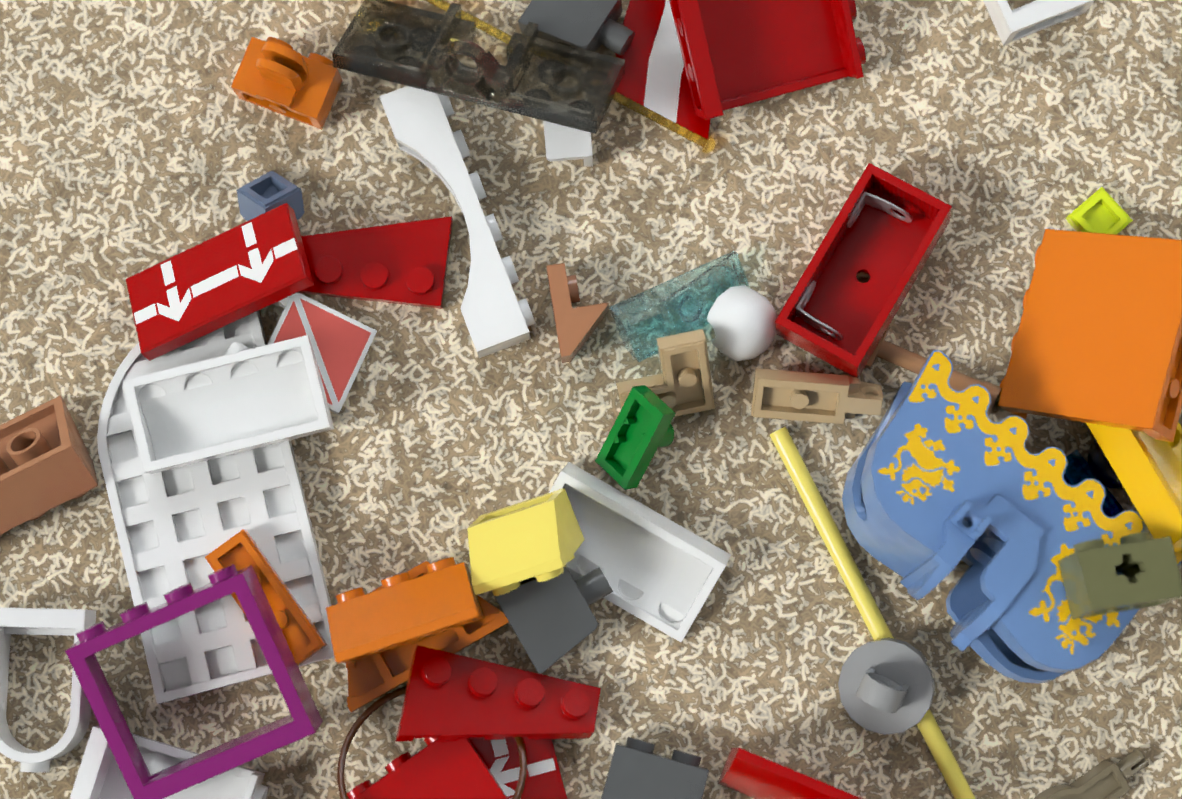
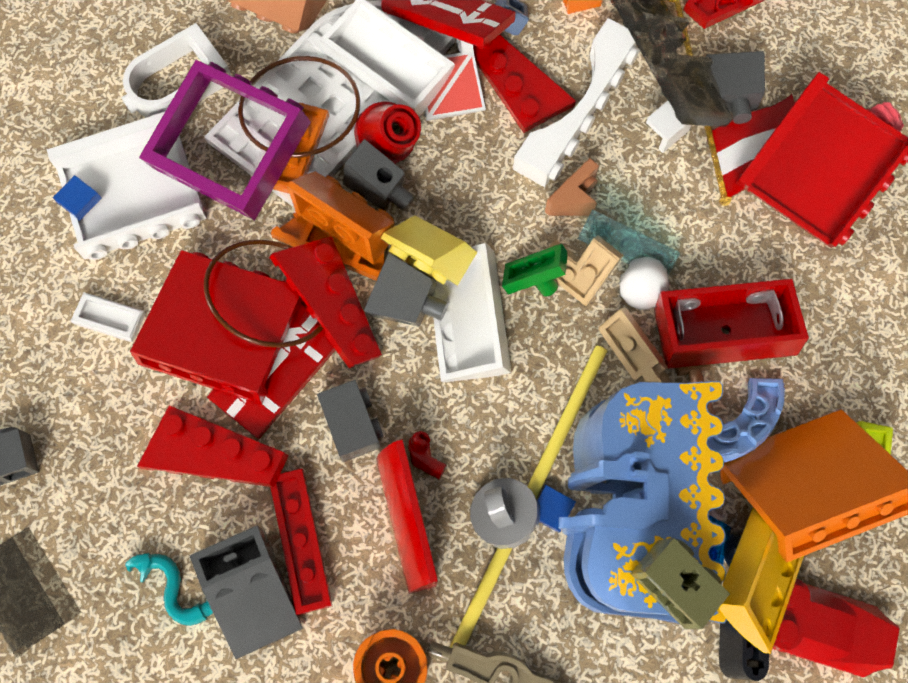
camera: 50 degrees right, 10 degrees down
none -> reddish brown piece [238,56,360,158]
none -> dark grey torso [343,139,415,211]
none -> red piece [354,101,421,164]
none -> red arm [408,431,447,480]
none -> blue tile [537,485,576,533]
none -> light blue tile [707,378,785,462]

